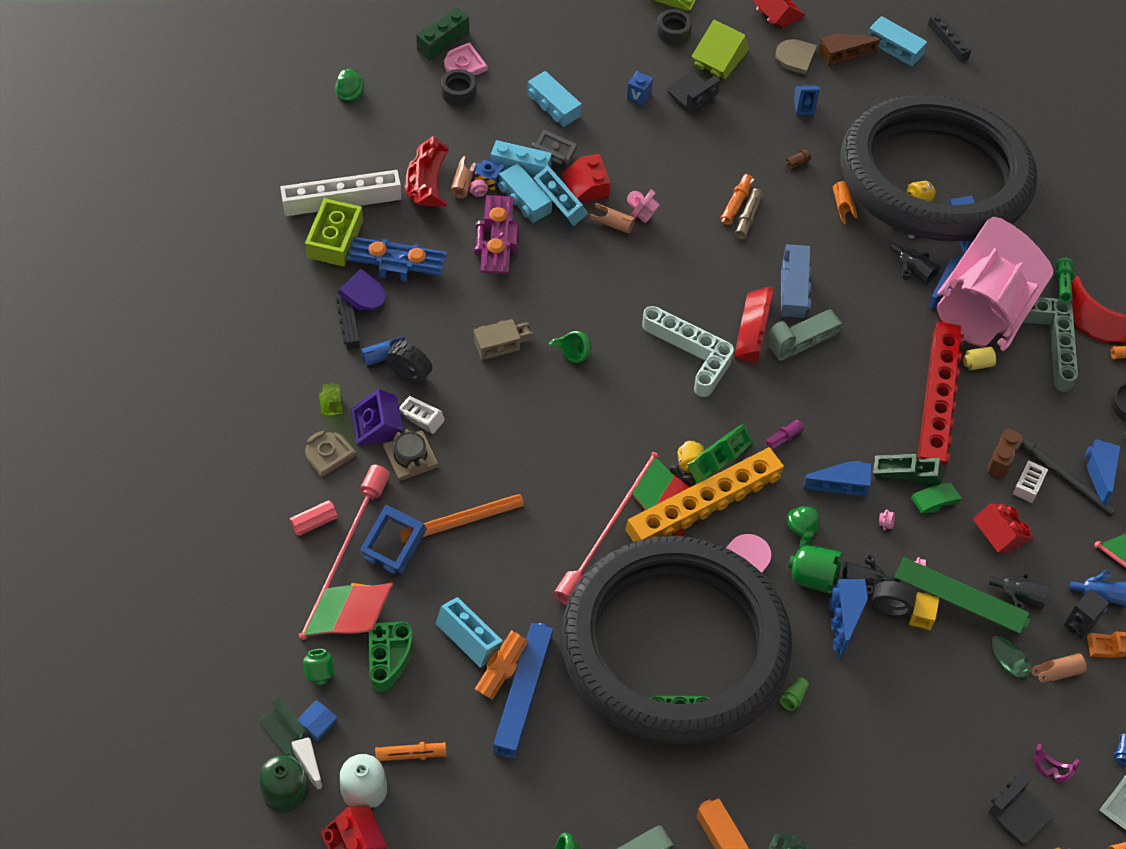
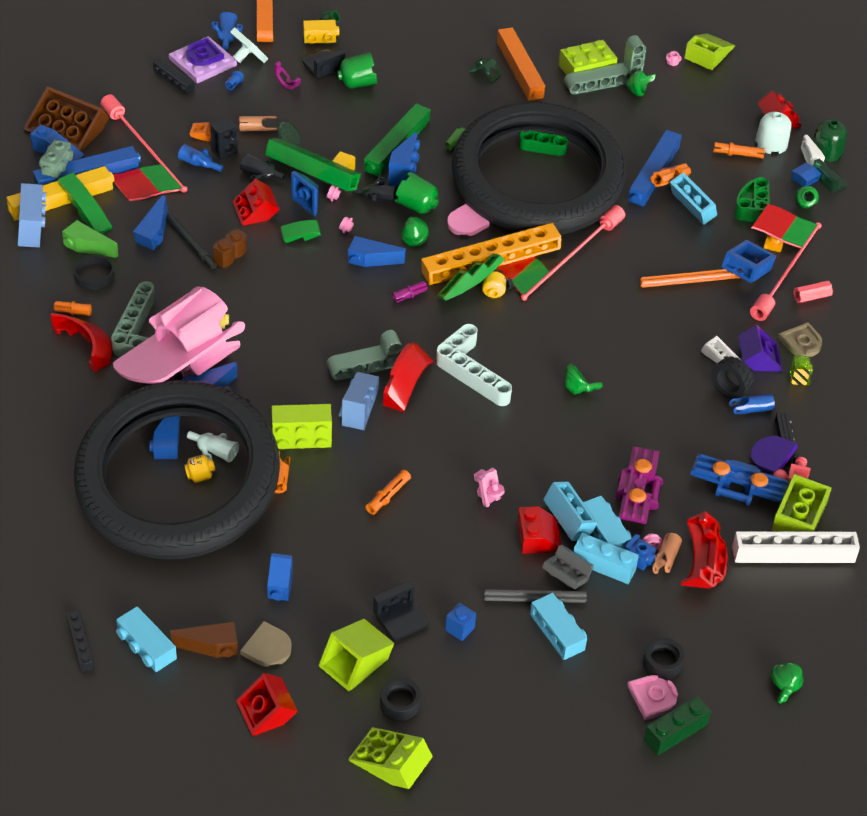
camera: 170 degrees left, 10 degrees down
piece [383,429,438,481] -> none
dark tan brick [474,319,534,360] -> none
nougat piece [589,203,635,234] -> none
dark tan pin [734,189,763,239] -> none
reddish brown pin [785,149,811,170] -> none
black tyre [872,581,916,617] -> none
dark green slope [873,454,944,486] -> none
red brick [918,321,964,467] -> none
white slope [1013,460,1048,503] -> none
green pin [1056,258,1074,303] -> none
none -> lime brick [272,404,332,449]
none -> blue slope [291,171,319,216]
none -> green cylinder [337,53,377,88]
none -> green brick [364,104,430,177]
none -> dark grey axle [484,589,587,603]
none -> coral piece [773,457,811,491]

